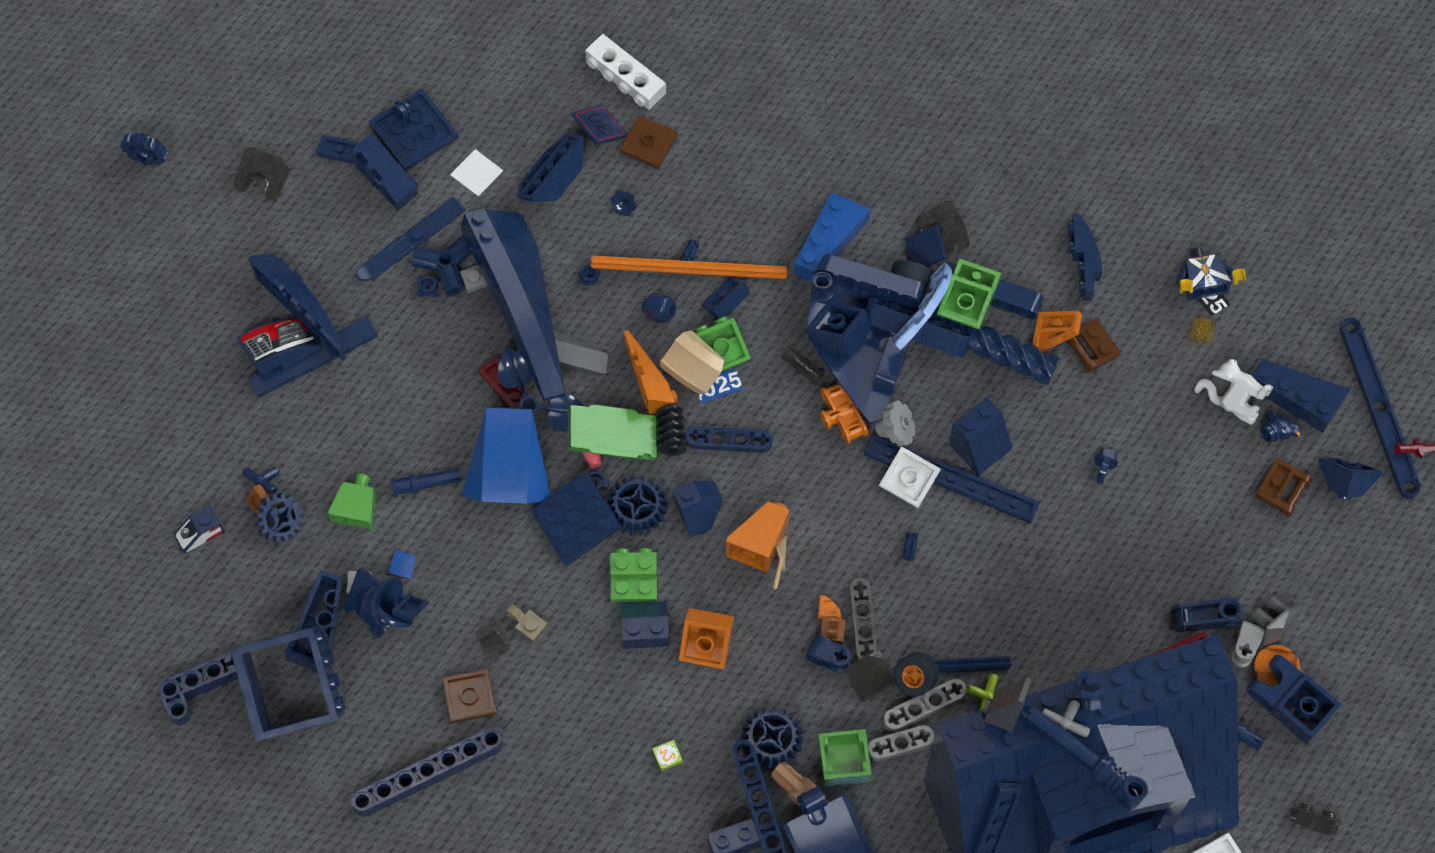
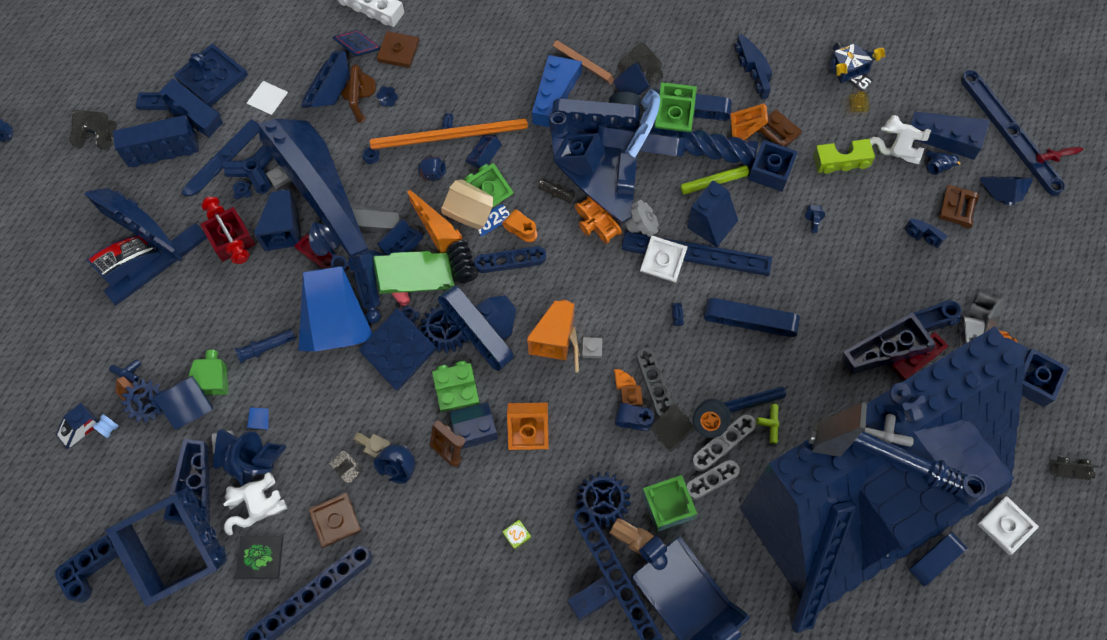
camera: 10 degrees left, 0 degrees up
none -> light blue wheel [92,414,119,438]
none -> dark blue brick [113,115,199,167]
none -> dark blue slope [154,375,213,430]
none -> dark red brick [200,196,256,264]
none -> white animal [224,472,288,535]
none -> black tile [236,536,283,579]
none -> dark blue slope [255,190,301,251]
none -> reddish brown piece [342,64,376,123]
none -> dark blue plate [348,253,381,324]
none -> dark blue cylinder [373,445,416,484]
none -> dark blue bracket [378,219,424,256]
none -> reddish brown plate [429,420,465,467]
none -> beam [438,286,514,371]
none -> orange piece [502,209,538,242]
none -> nougat tile [553,40,614,85]
none -> light grey plate [582,337,602,358]
none -> lime axle [680,165,750,195]
none -> dark blue beam [704,298,800,337]
none -> dark blue brick [748,140,798,192]
none -> lime arch [813,139,875,174]
none -> dark blue wedge [842,312,936,374]
none -> dark blue slope [904,218,948,248]

